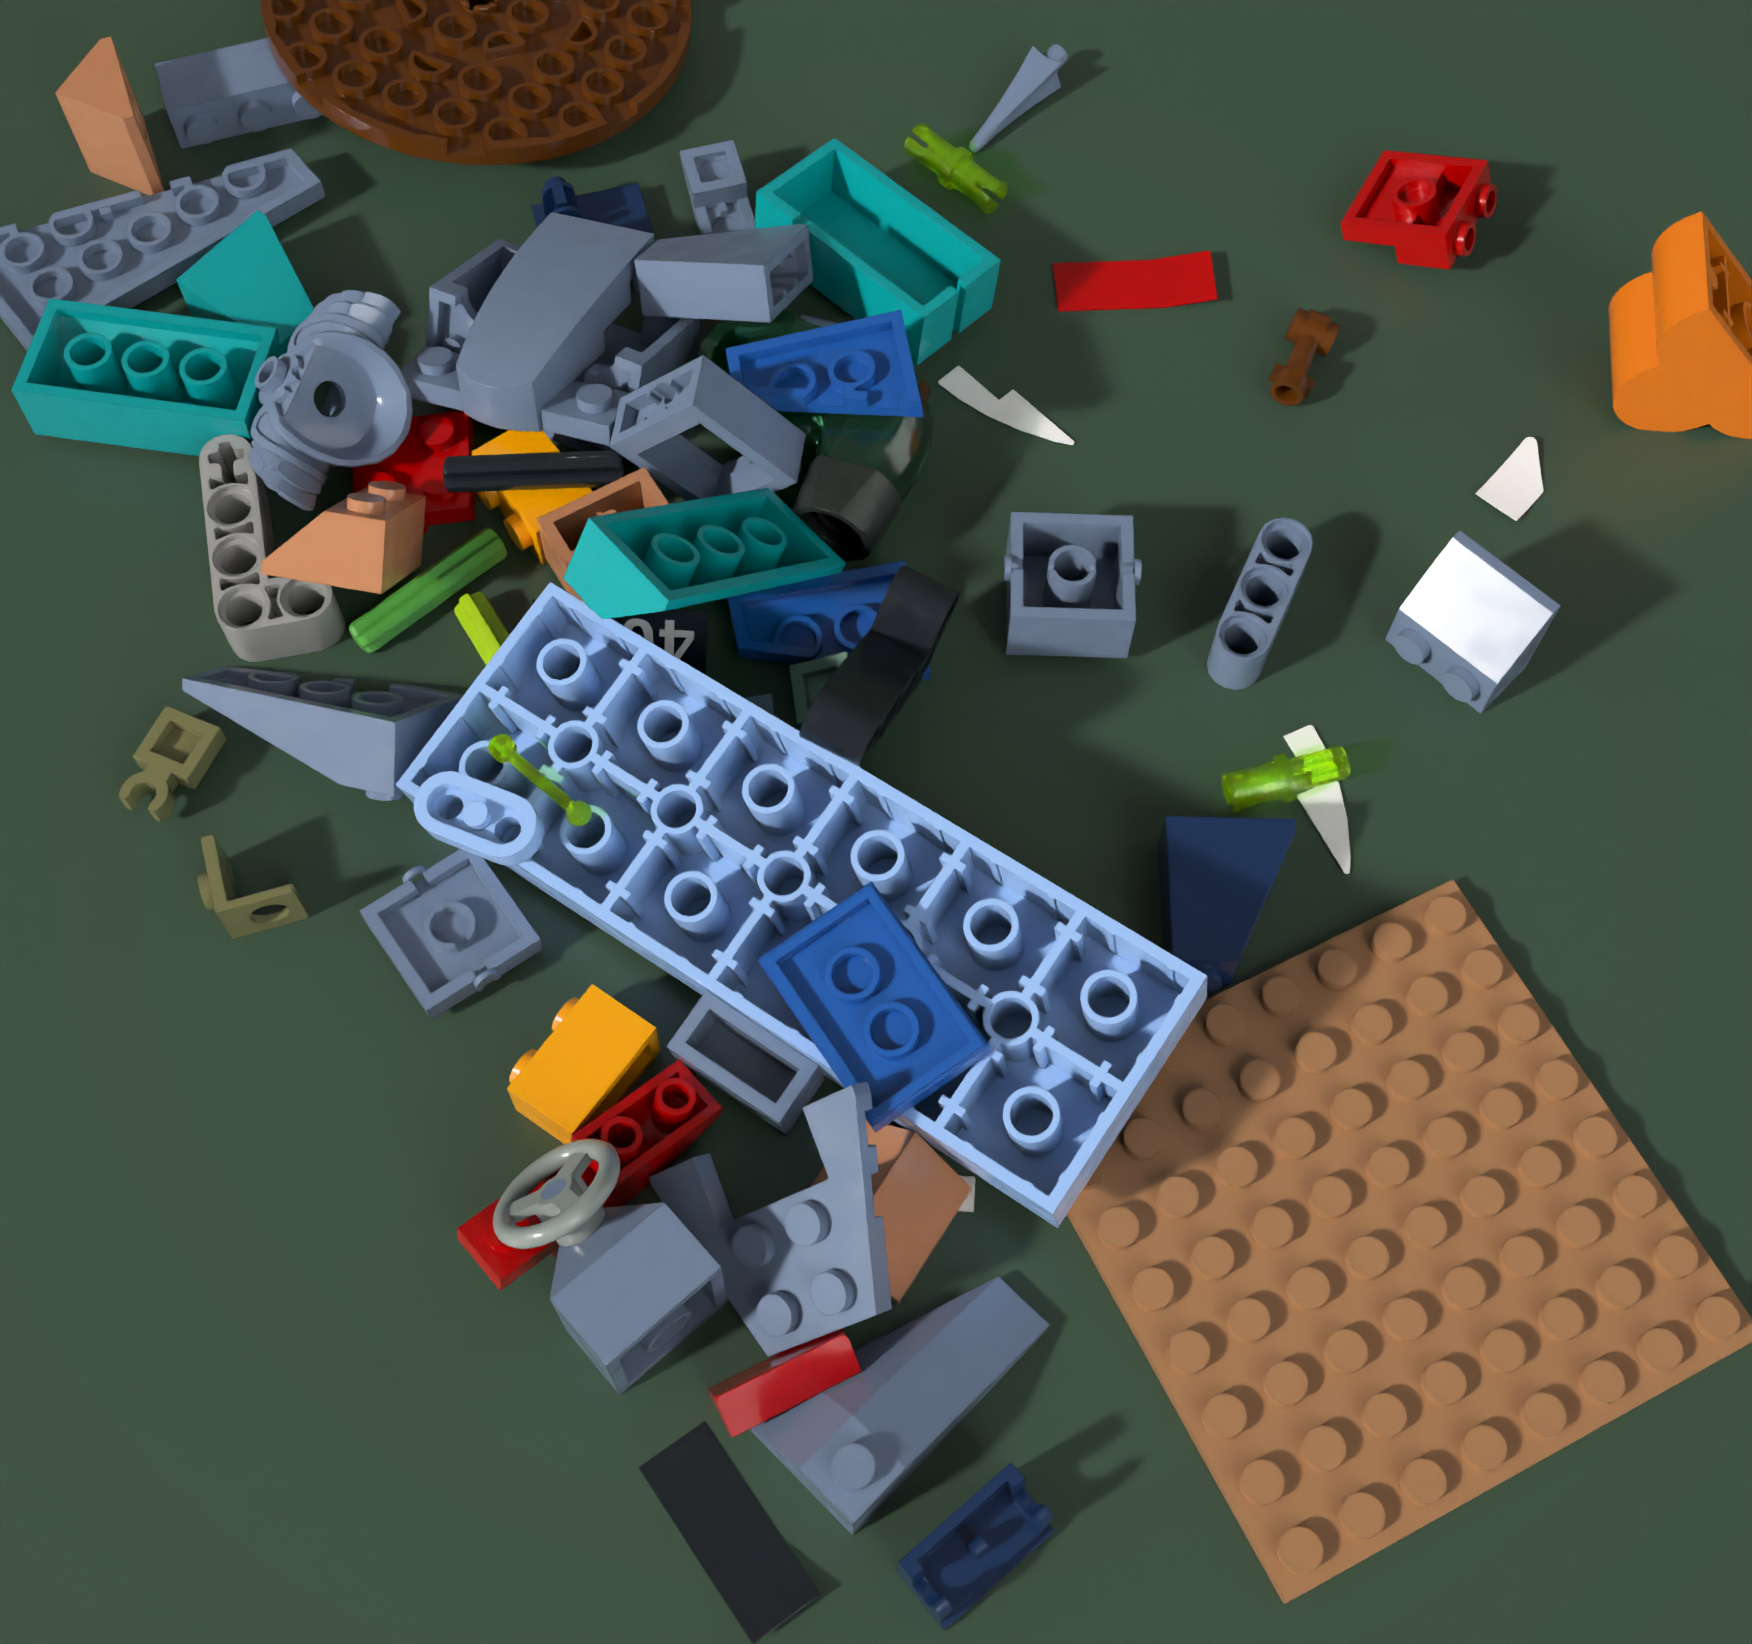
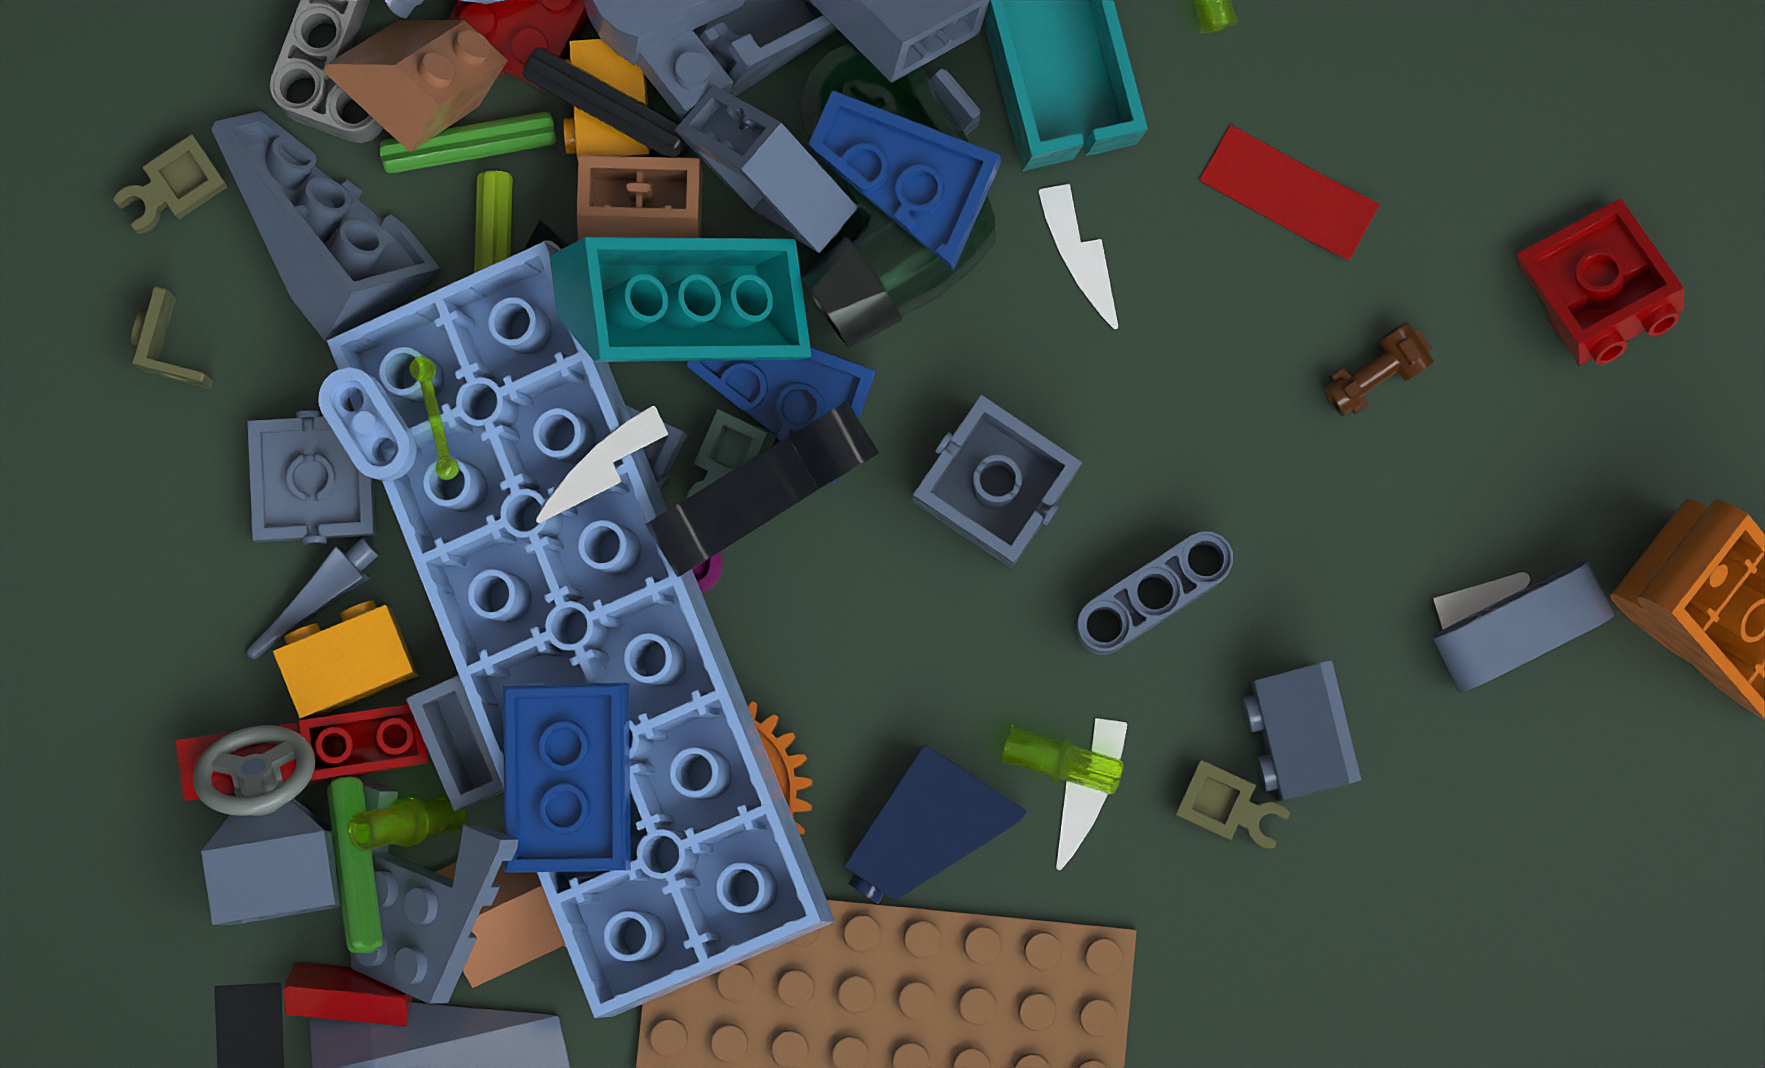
camera: 35 degrees right, 20 degrees up
none -> sand blue piece [246,537,379,659]
none -> bright green axle [327,777,383,953]
none -> clear neon green pin [348,794,466,852]
none -> white sticker [536,406,668,523]
none -> olive plate [1174,760,1290,849]
none -> sand blue beam [1432,560,1615,692]

